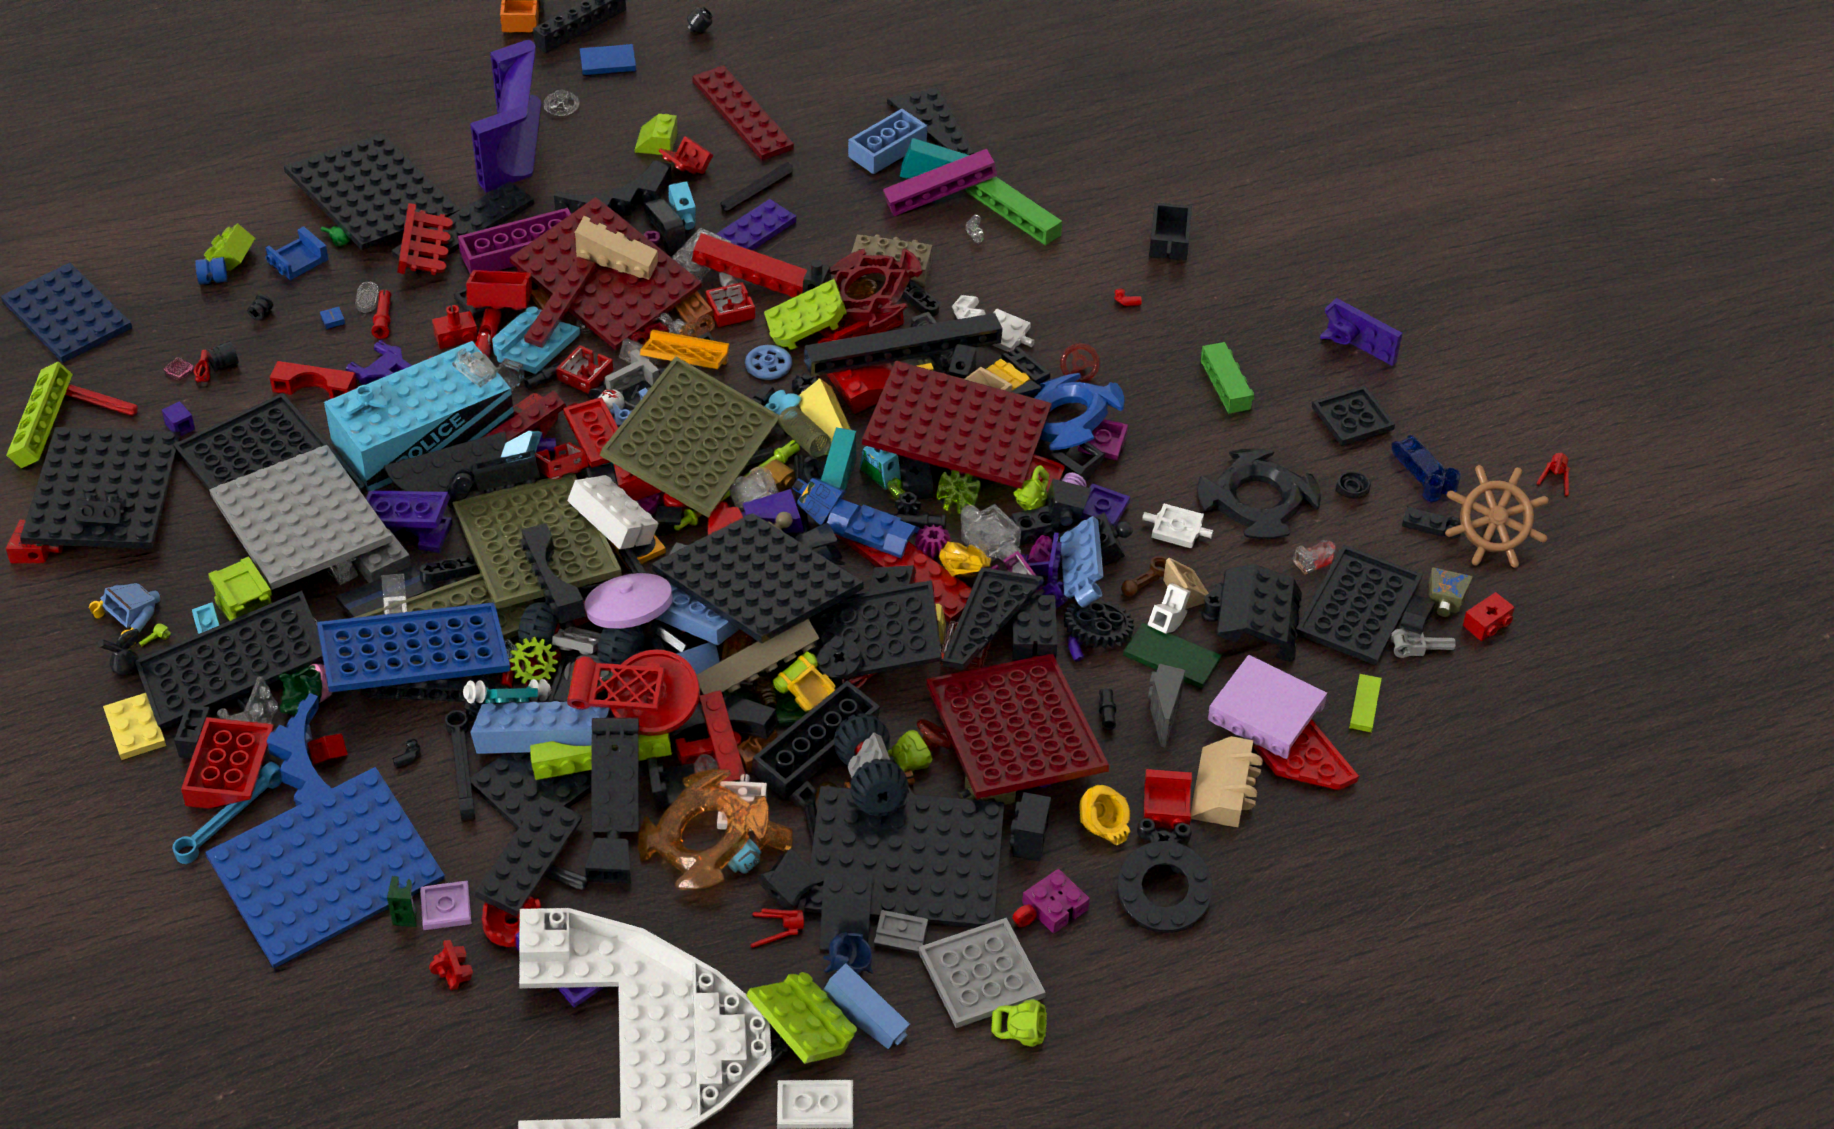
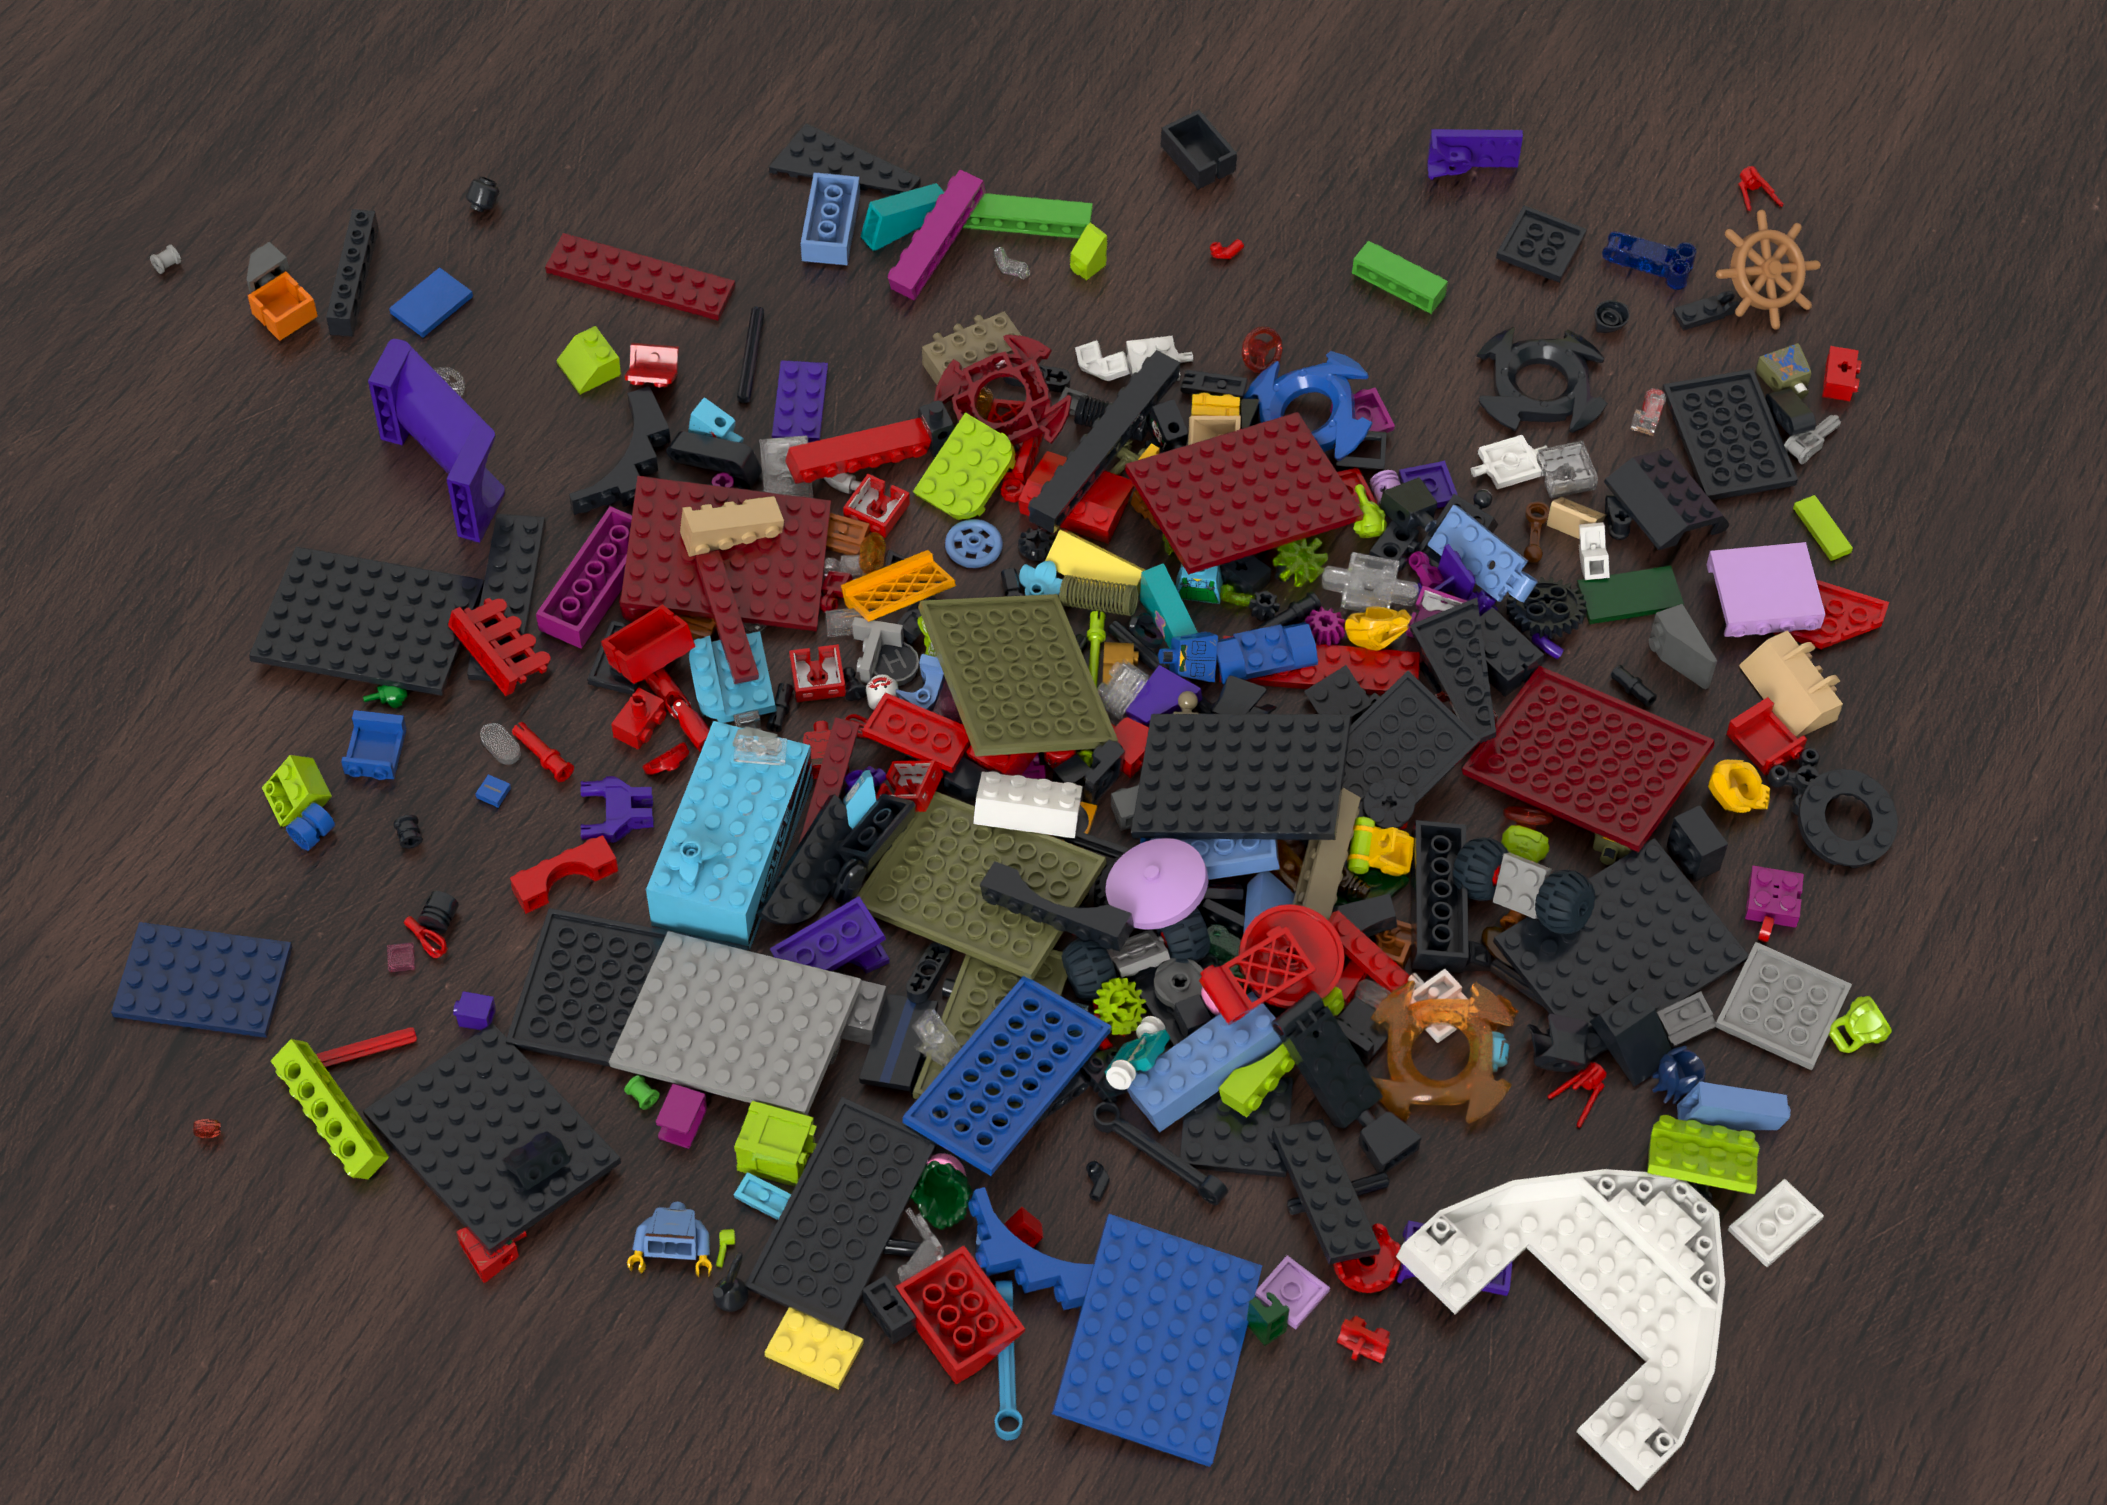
camera: 40 degrees left, 10 degrees up
none -> bright green bush [624,1075,660,1110]
none -> magenta piece [656,1084,707,1148]
none -> lime slope [1070,223,1107,280]
none -> black plate [1082,739,1125,805]
none -> clear piece [1537,441,1598,499]

